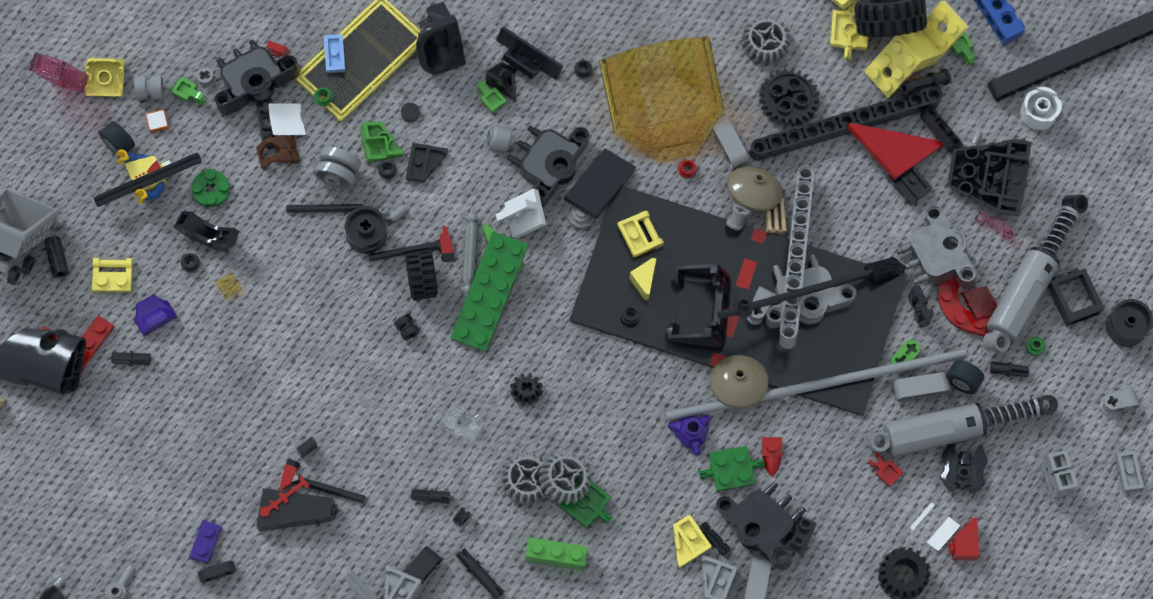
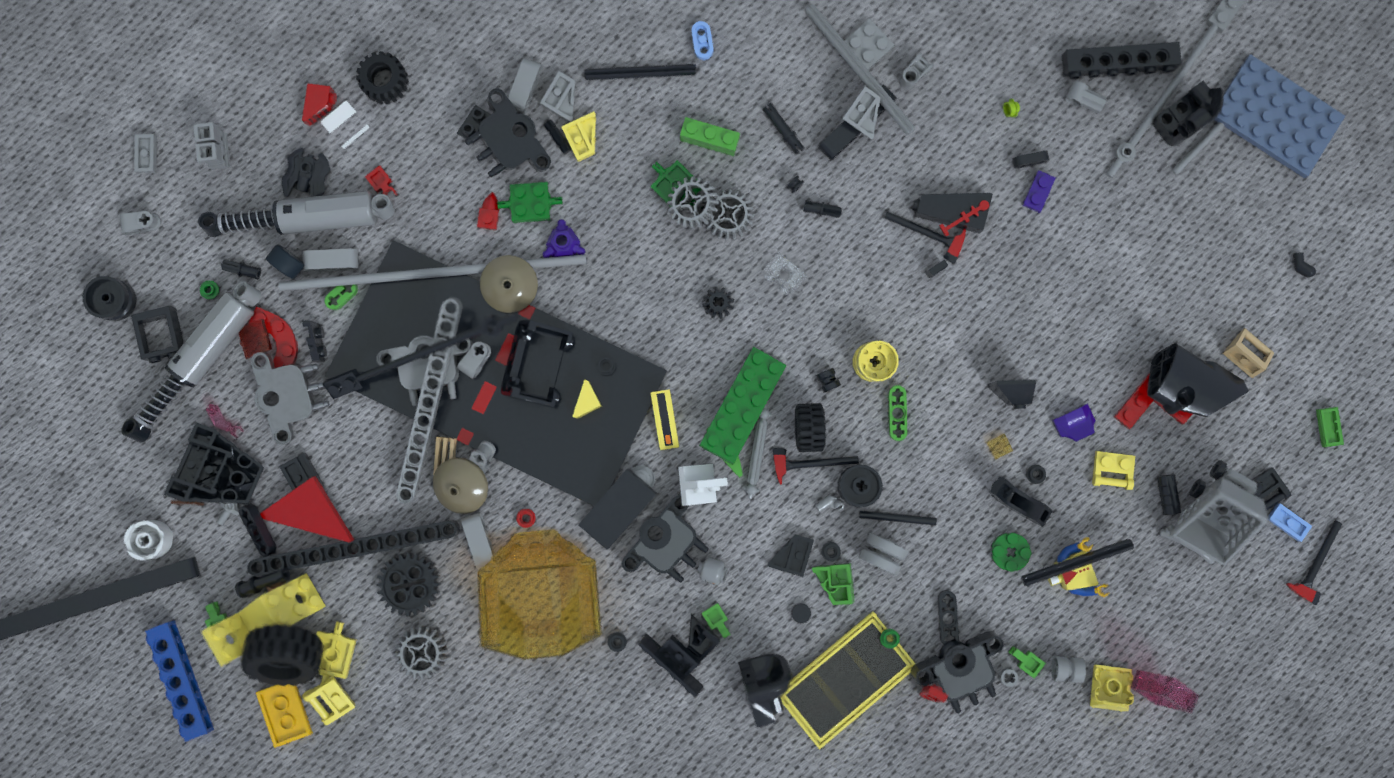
camera: 170 degrees left, 15 degrees up
black wheel [99,121,135,157] -> none
black axle [111,351,151,366] -> none
white tile [146,109,169,133] -> none
reddish brown piece [256,135,300,169] -> none
white sticker [268,103,306,135] -> none
light blue plate [324,34,345,73] -> none
light yellow plate [617,211,664,258] -> none
none -> light yellow slope [651,389,679,450]
none -> light yellow wheel [852,341,899,382]
none -> bright green beam [888,385,907,441]
none -> black slope [988,379,1036,409]

